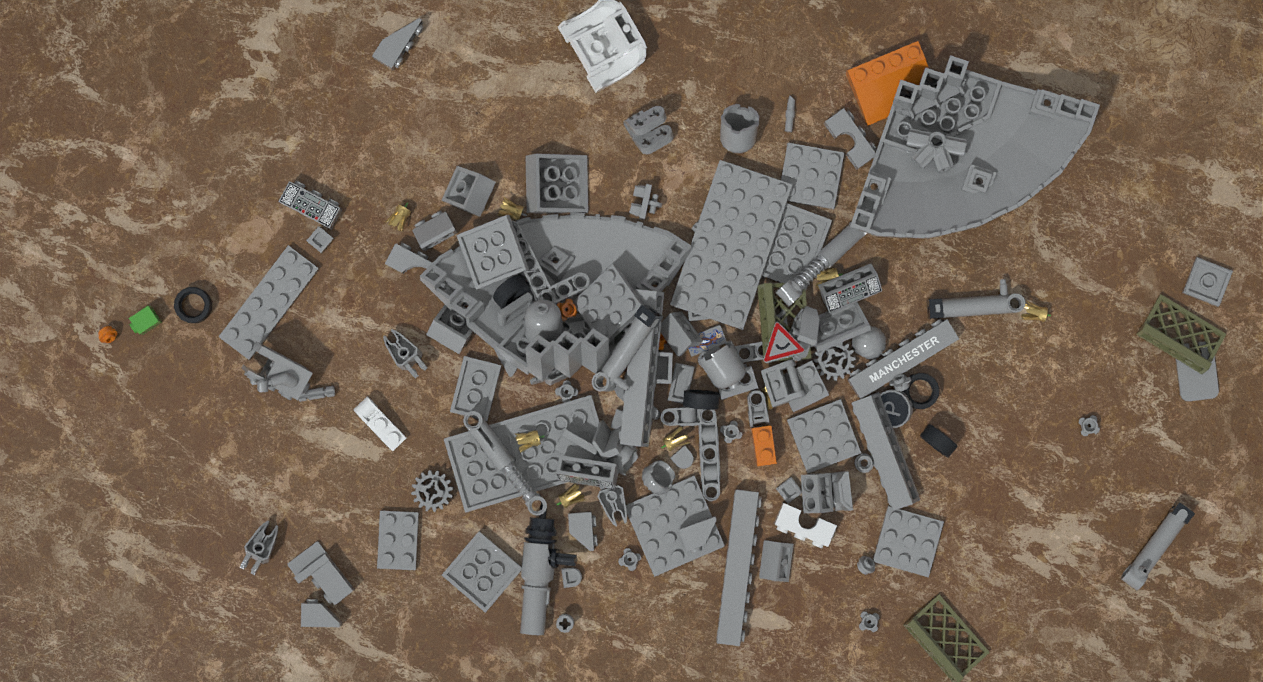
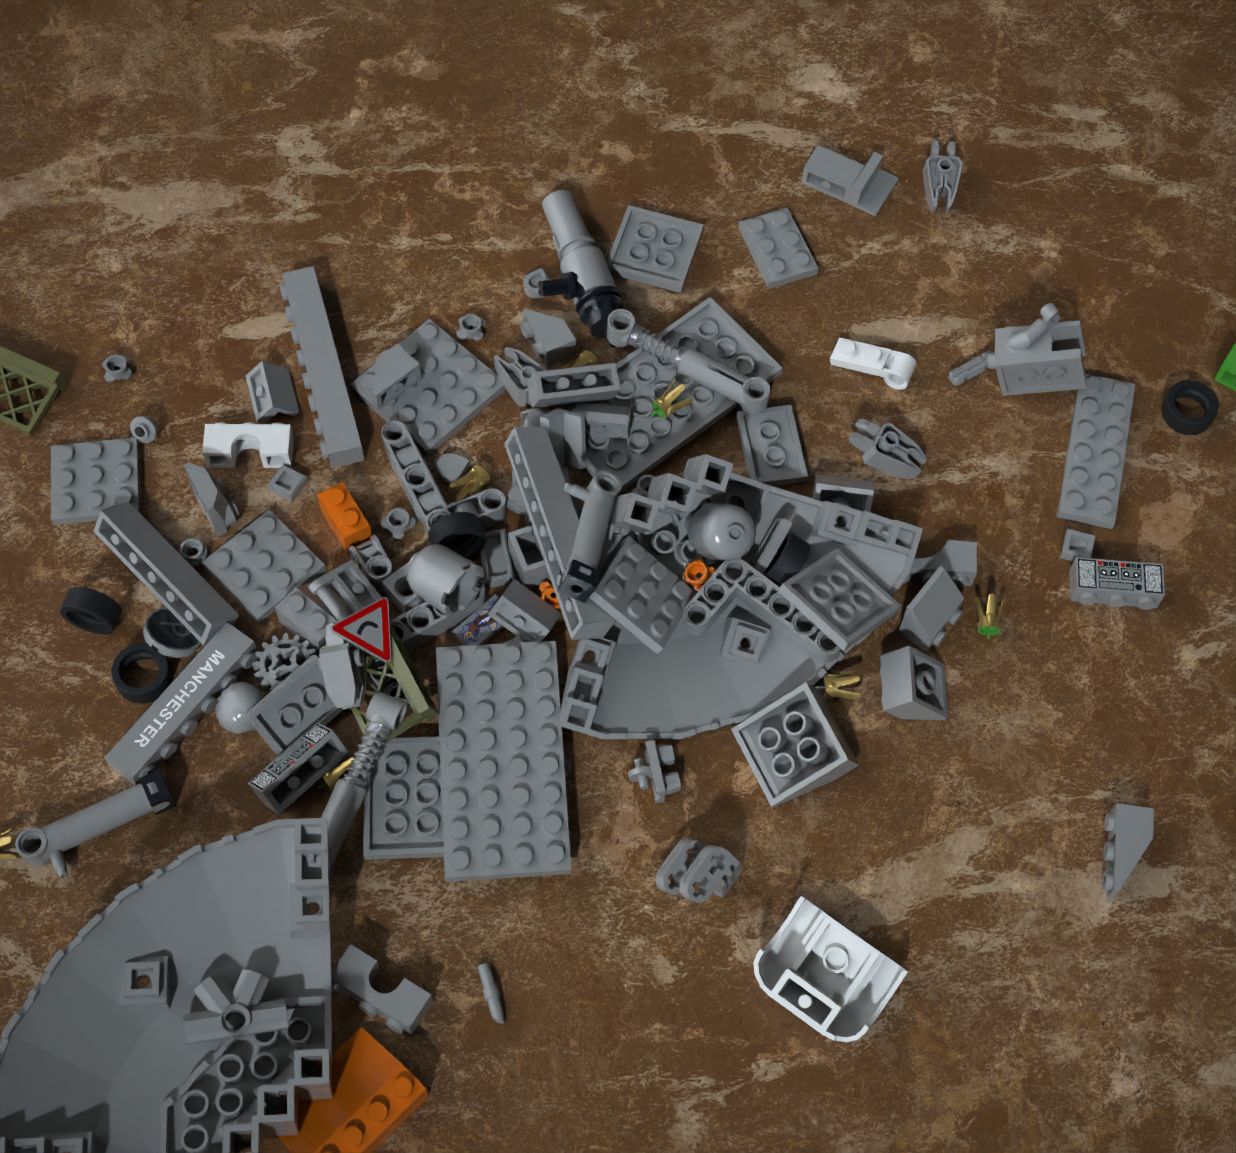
camera: 155 degrees right, 25 degrees down
light grey slope [301,599,342,627] -> none
light grey gear [411,470,453,512] -> none
light grey bush [556,614,574,633] -> none
light grey hair [642,460,675,495] -> none
light grey cylinder [720,104,759,154] -> none
light grey plate [781,143,844,210] -> none
light grey brick [801,473,834,513] -> none
light grey plate [889,374,911,391] -> none

